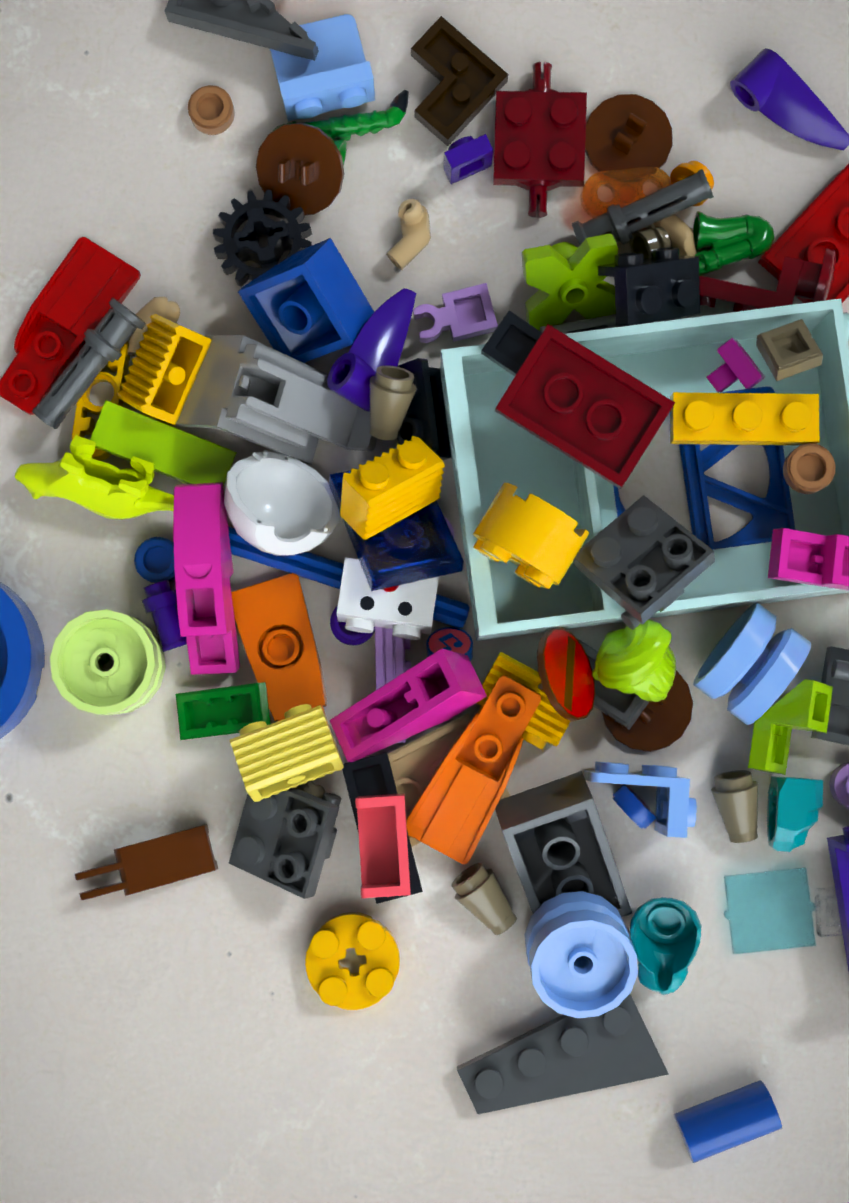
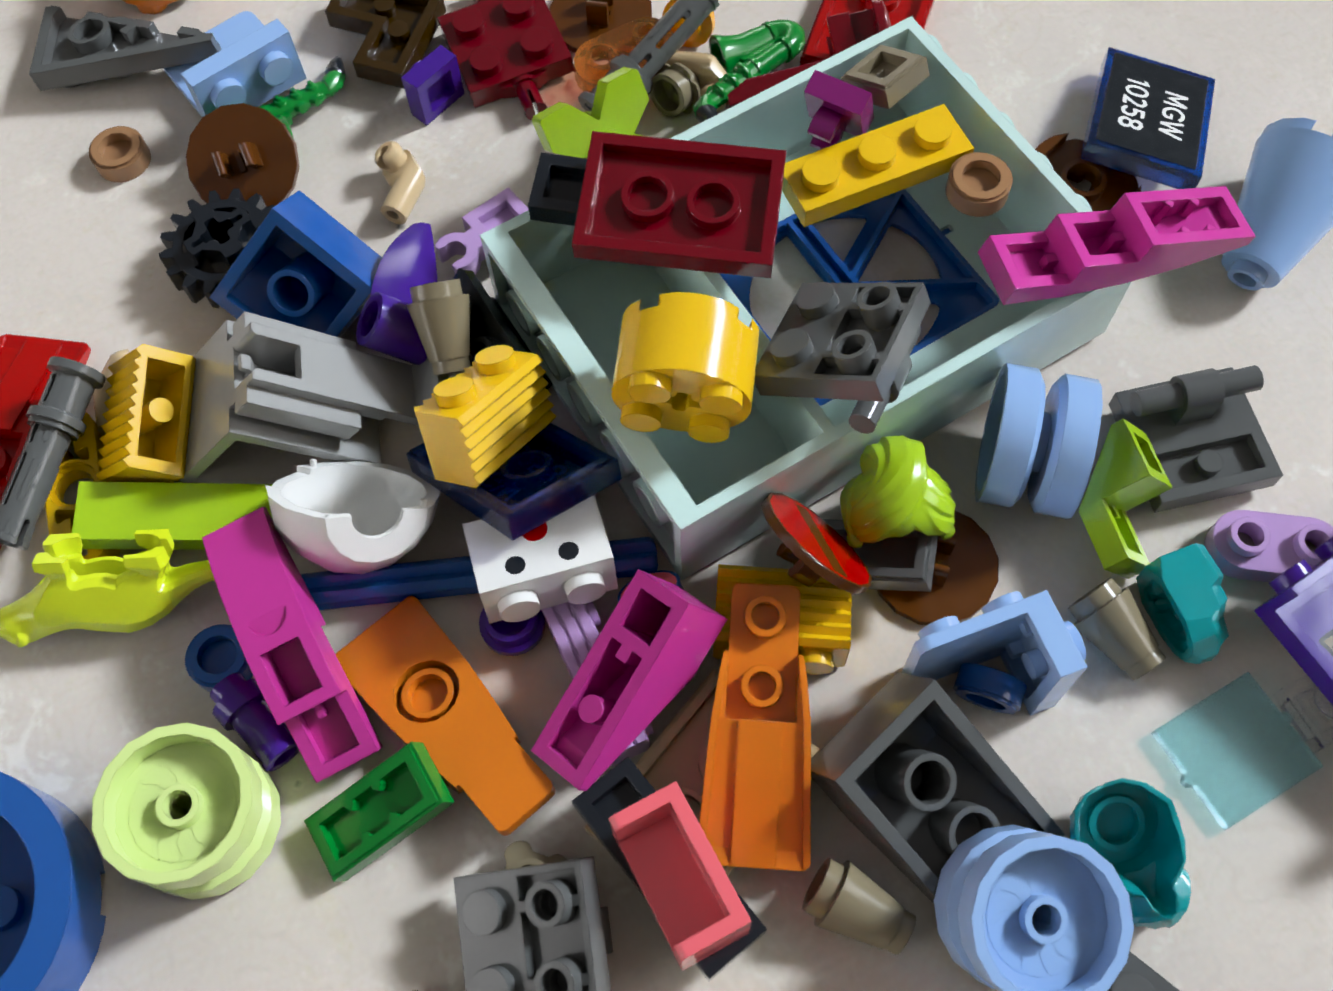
camera: 20 degrees left, 20 degrees down
light yellow brick [230,704,344,802] -> none
black bracket [598,247,700,326] -> none

